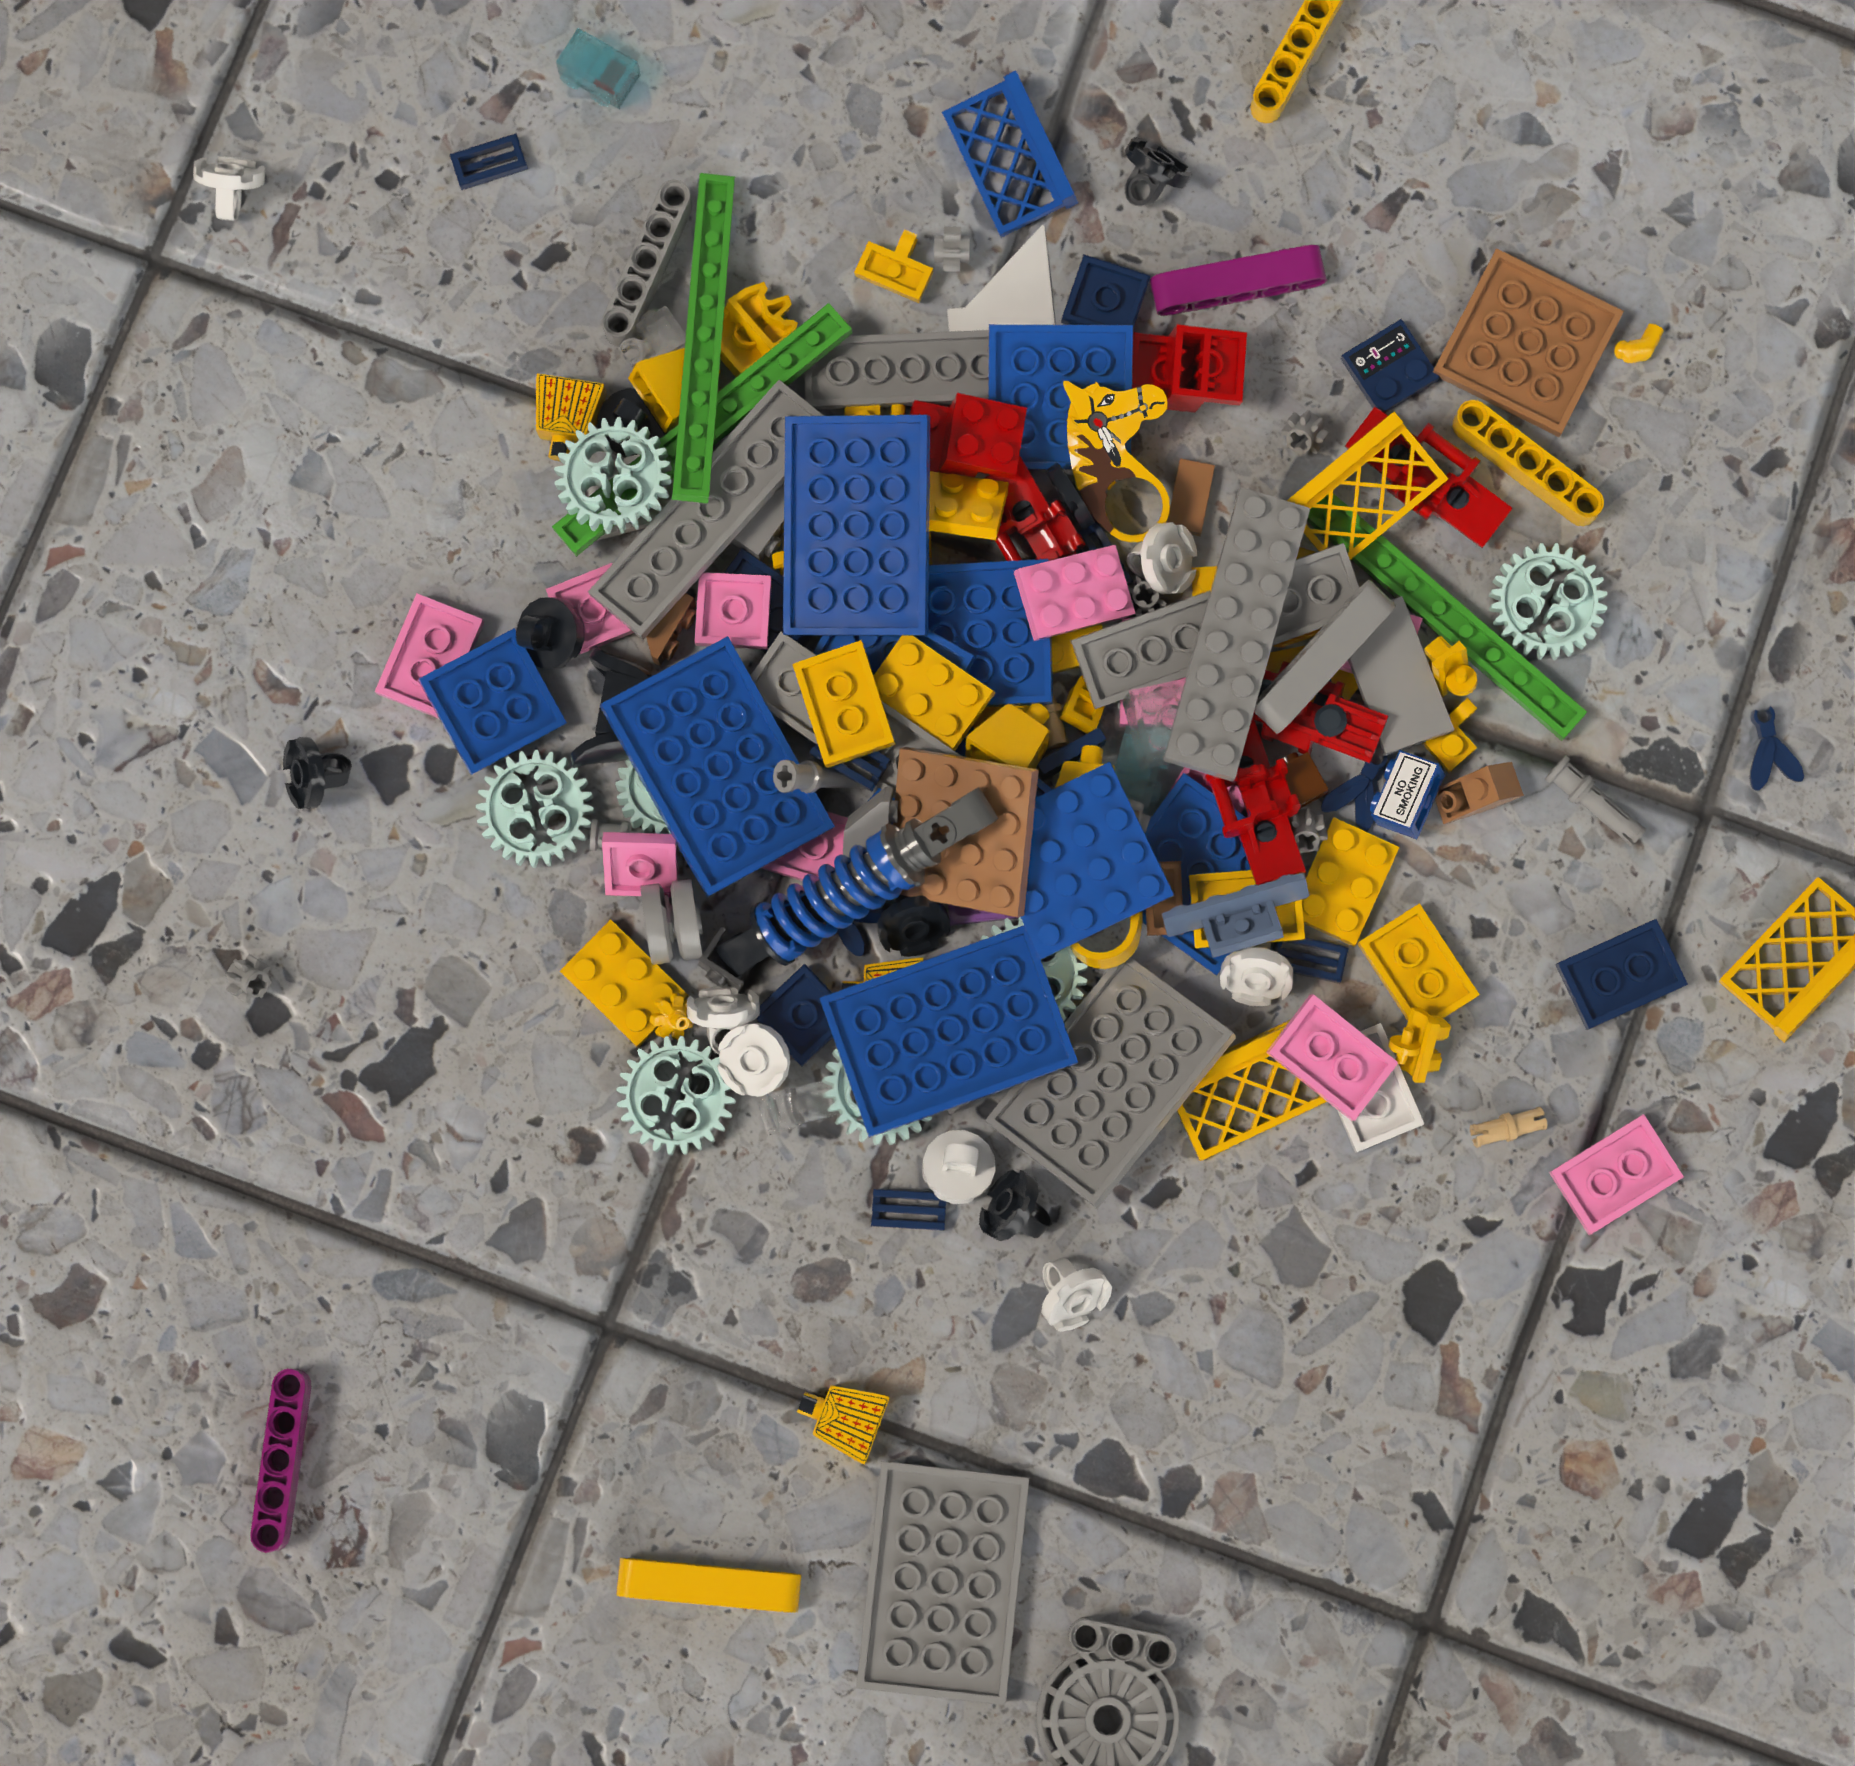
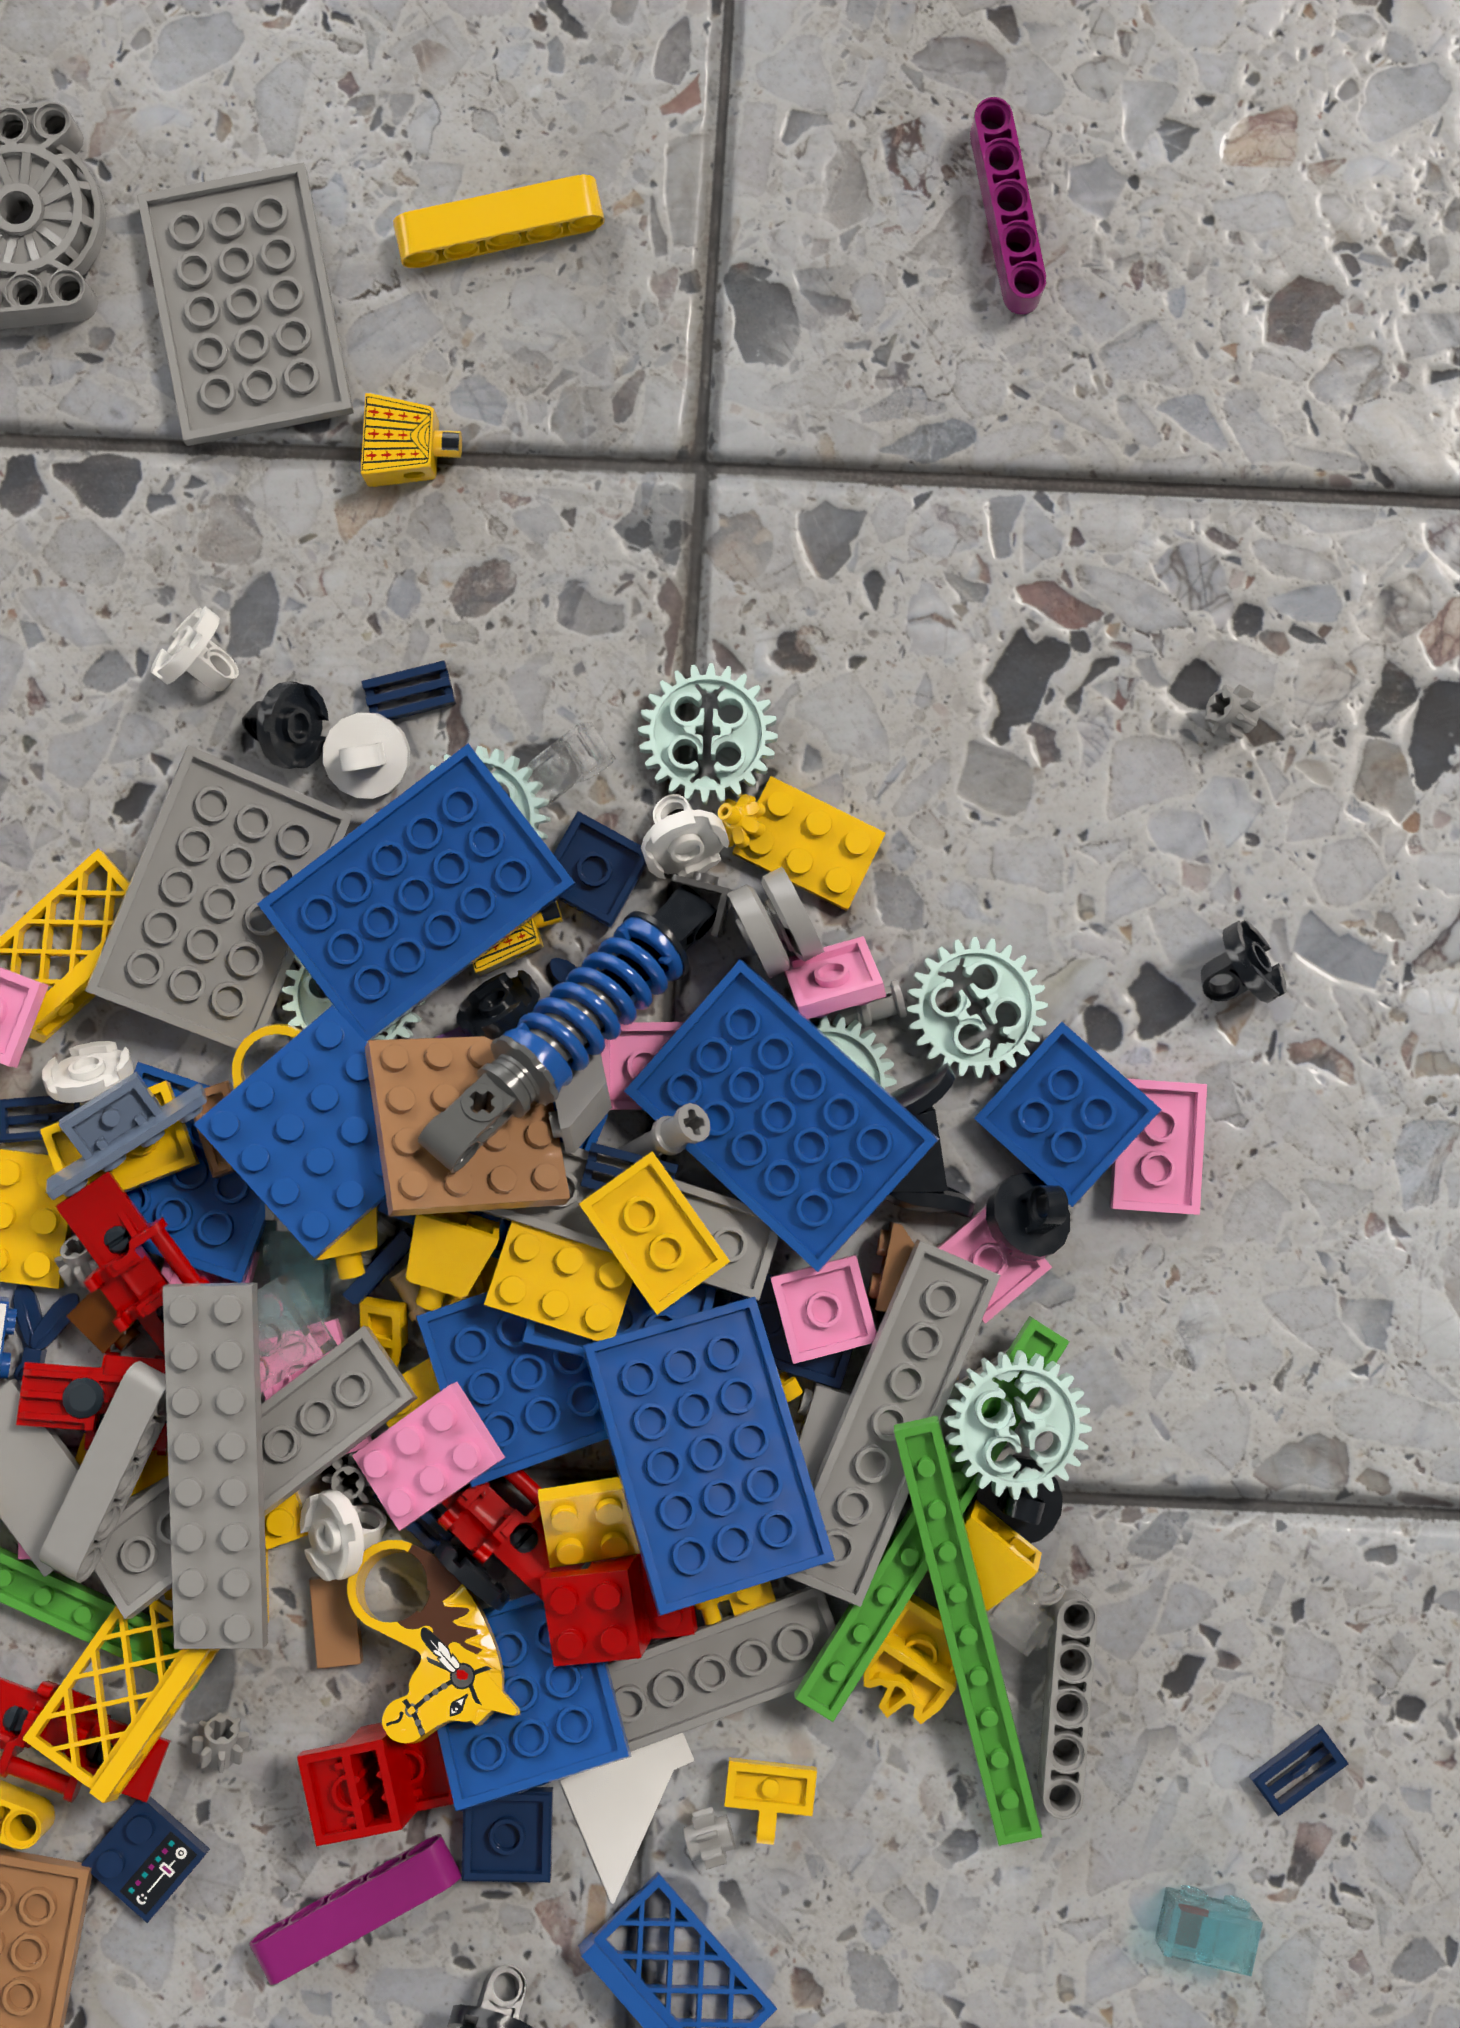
camera: 160 degrees right, 5 degrees up
yellow torso [536,373,607,462] -> none
white tile [718,1023,790,1097] -> none

